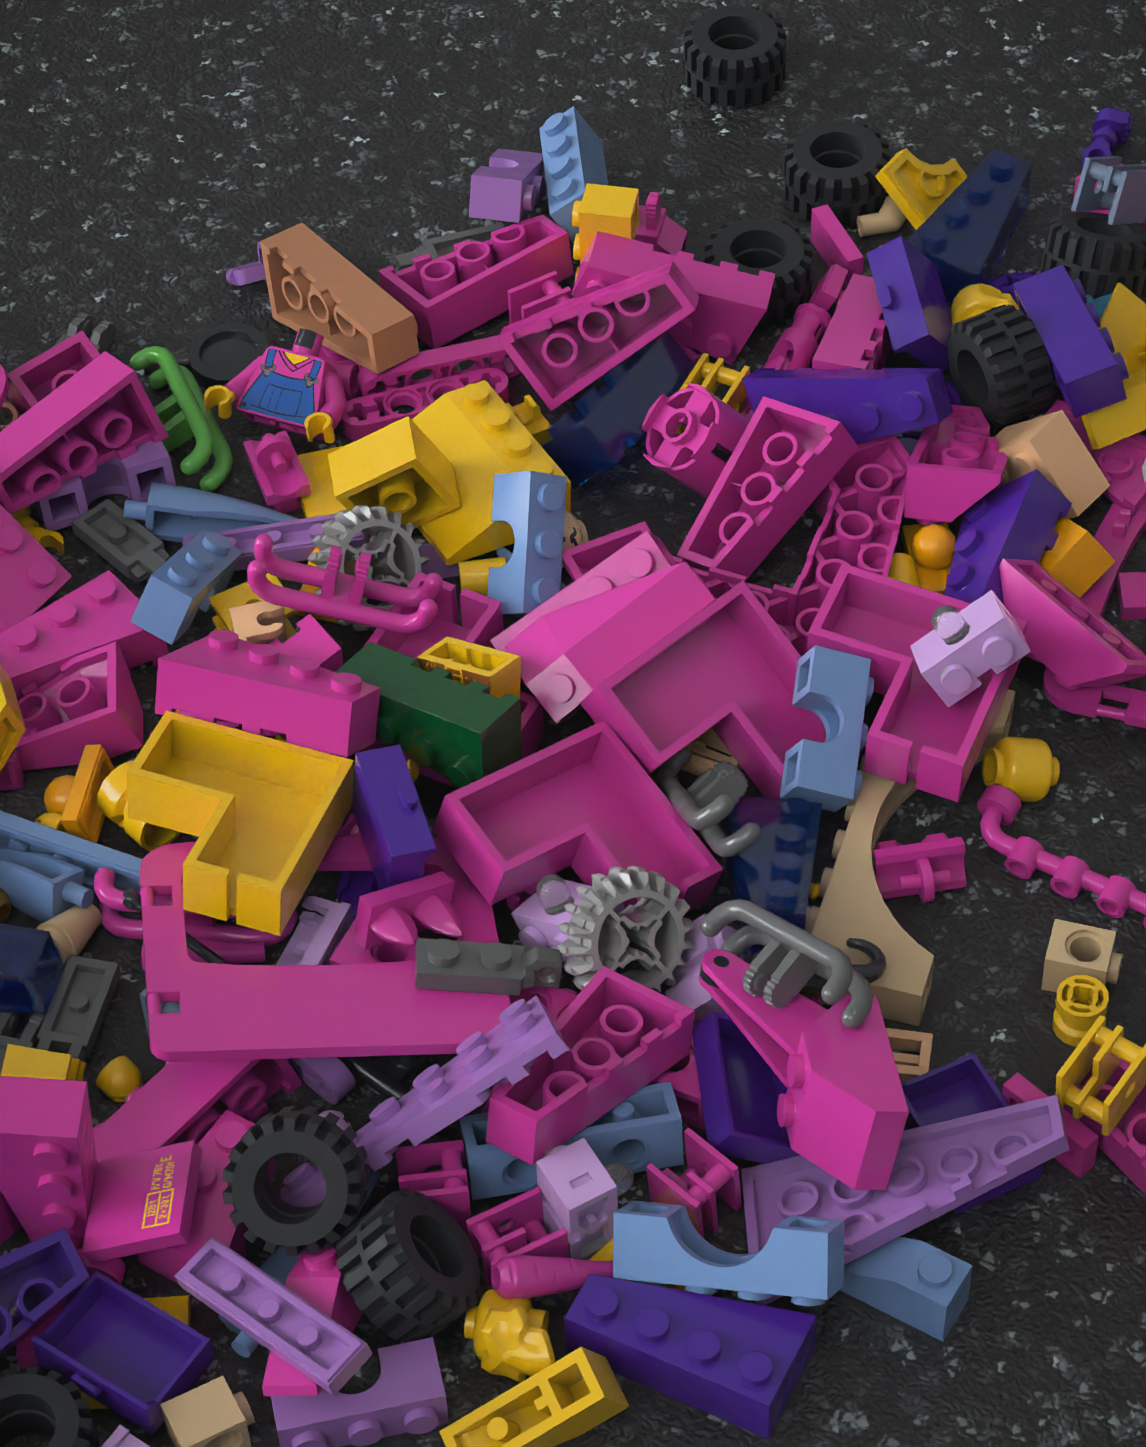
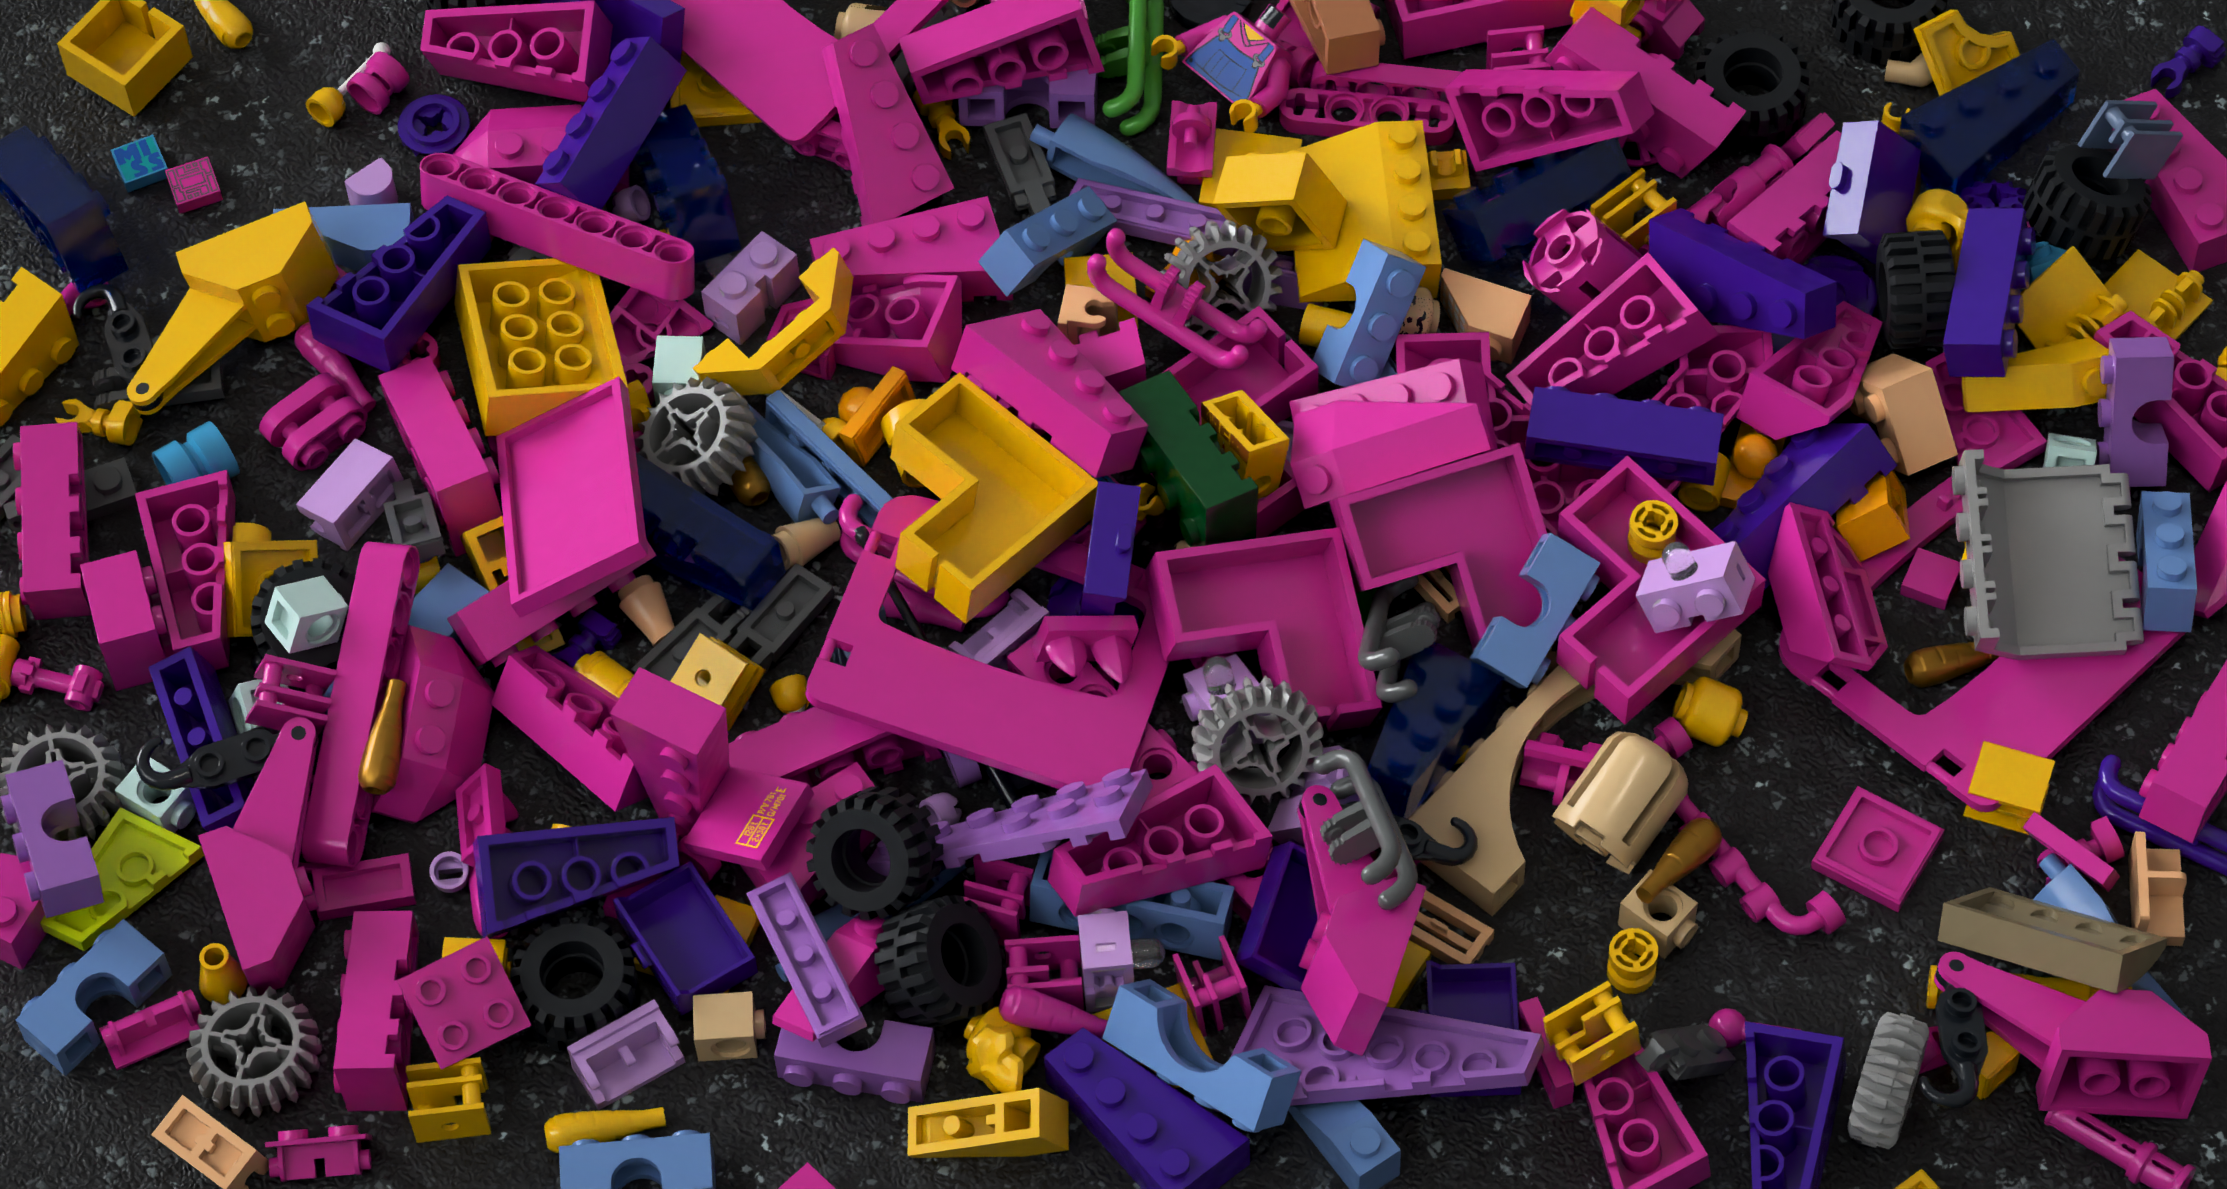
camera: 25 degrees right, 10 degrees up
dark grey hinge [415,938,562,996] -> none
dark pink tile [811,204,864,290] -> none
none -> light nougat slope [1440,268,1532,364]
none -> dark purple brick [1525,386,1724,486]
none -> tan cylinder [1551,731,1689,874]
none -> yellow wheel [1627,500,1678,564]
none -> pearl gold piece [1636,818,1722,904]

